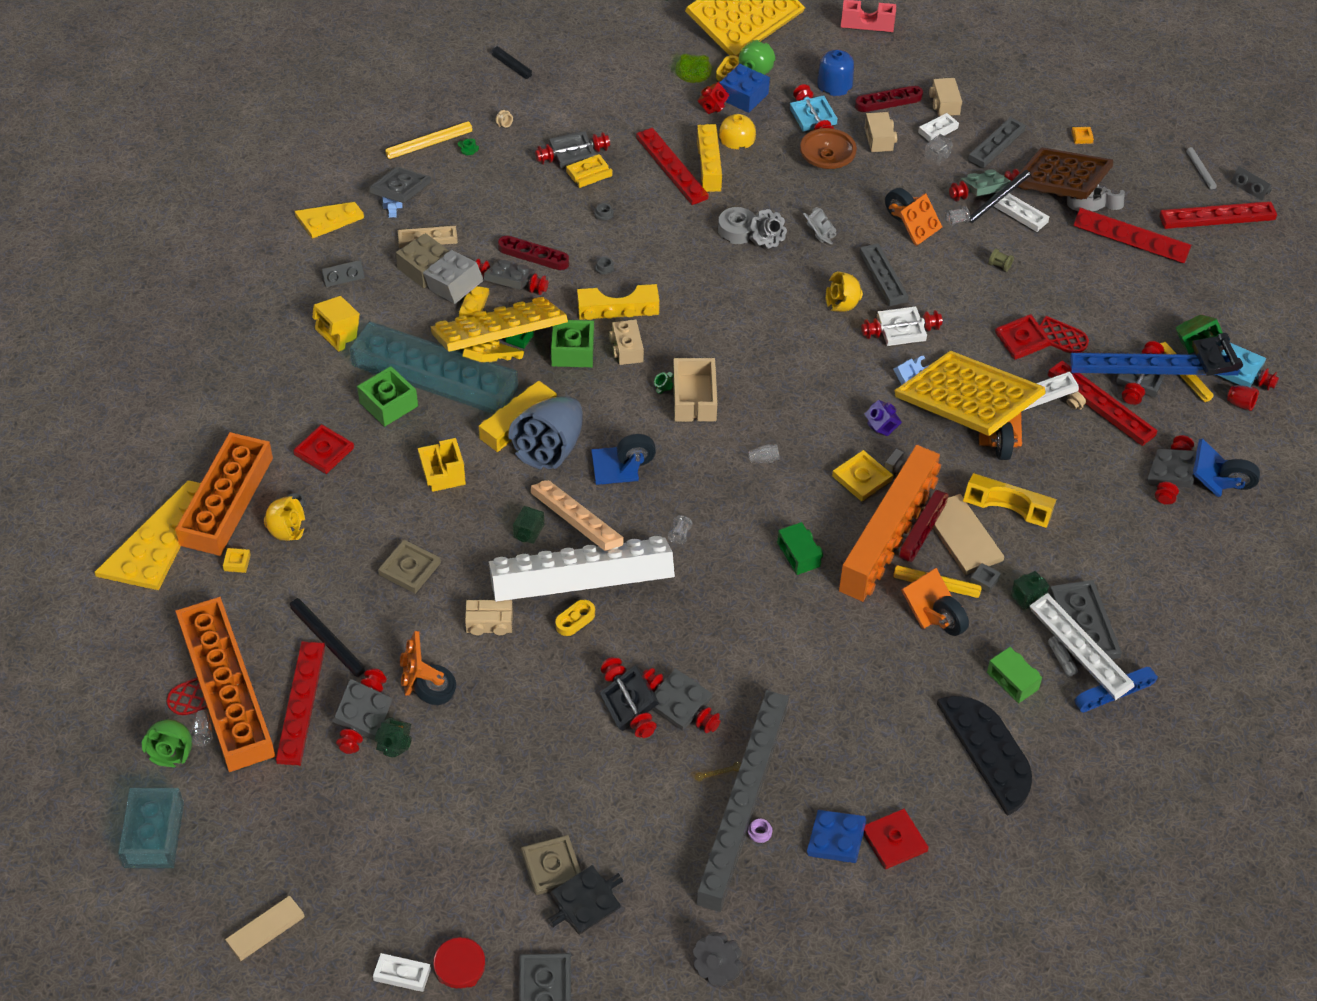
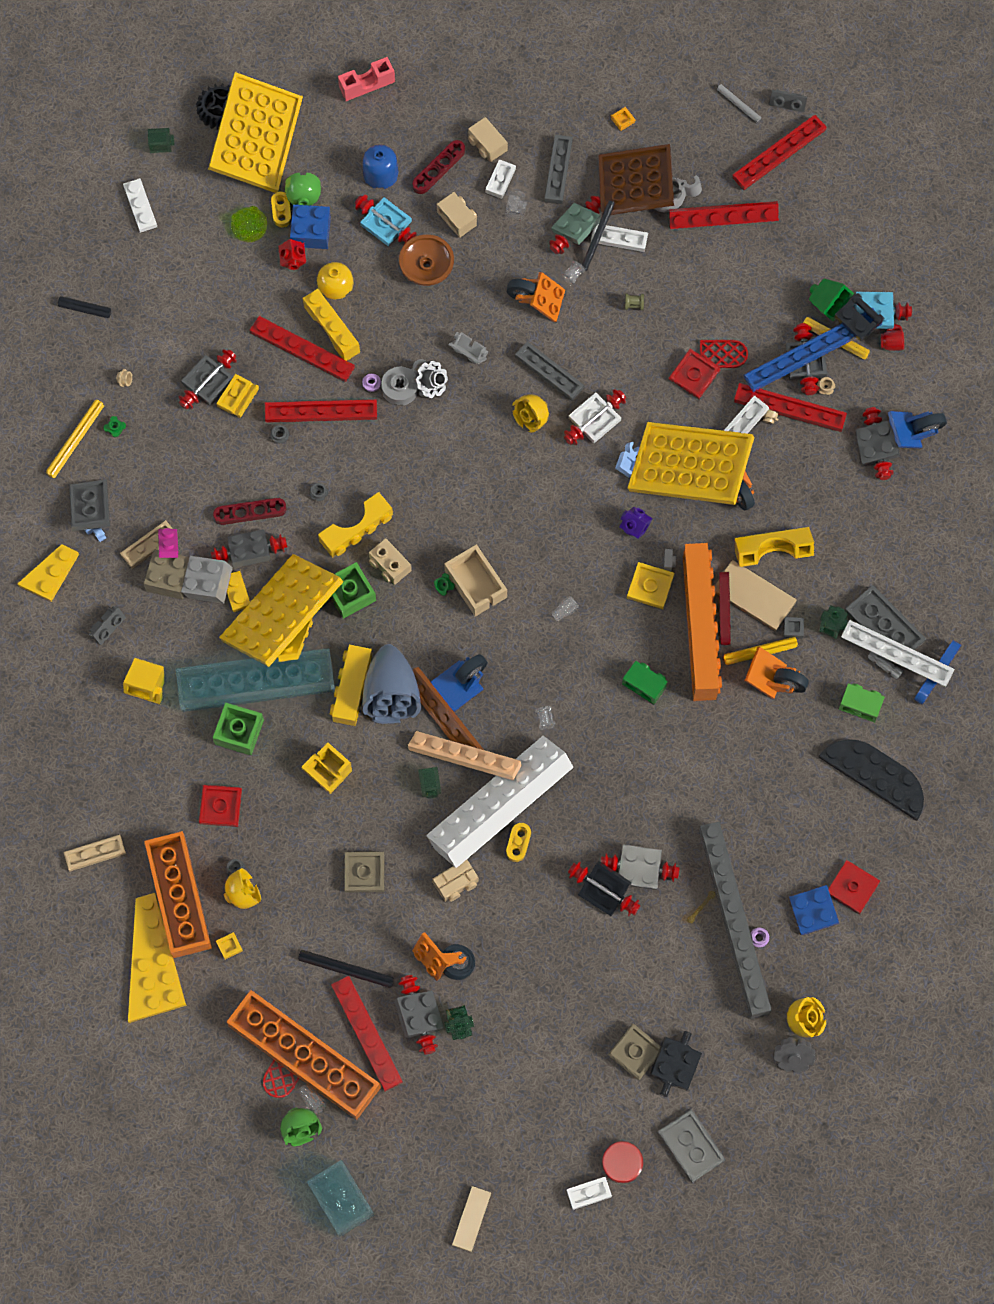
camera: 30 degrees left, 20 degrees up
none -> tan tile [64,835,126,872]
none -> white plate [123,179,157,233]
none -> dark pink plate [158,528,178,558]
none -> red plate [265,399,377,423]
none -> lavender plate [362,374,381,392]
none -> dark orange plate [413,667,484,750]
none -> yellow cylinder [787,997,826,1038]
none -> tan plate [817,377,835,395]

